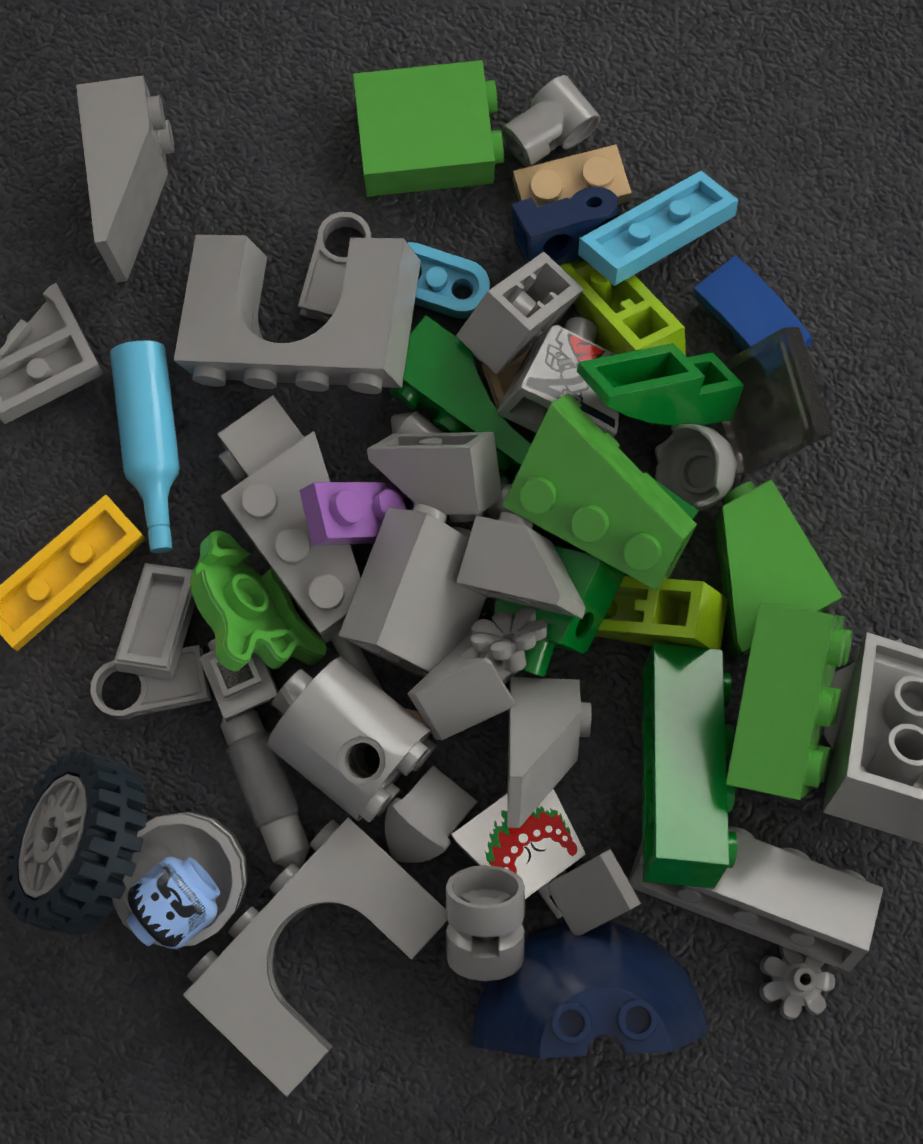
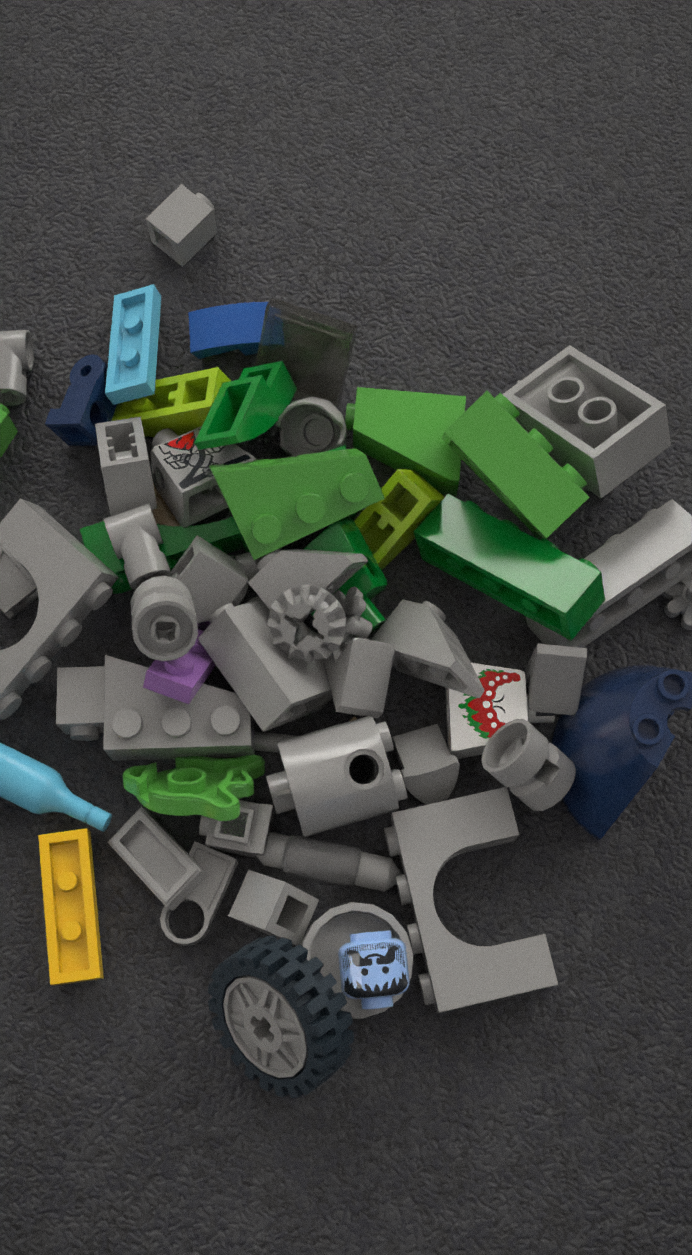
camera: 55 degrees left, 5 degrees down
medium azure plate [408,242,490,319] -> none
tan plate [512,144,631,206] -> none
none -> light grey piece [104,503,171,589]
none -> light grey wheel [131,576,198,661]
none -> light grey brick [146,184,217,267]
none -> light grey brick [228,870,319,946]
none -> light grey gear [267,584,346,664]

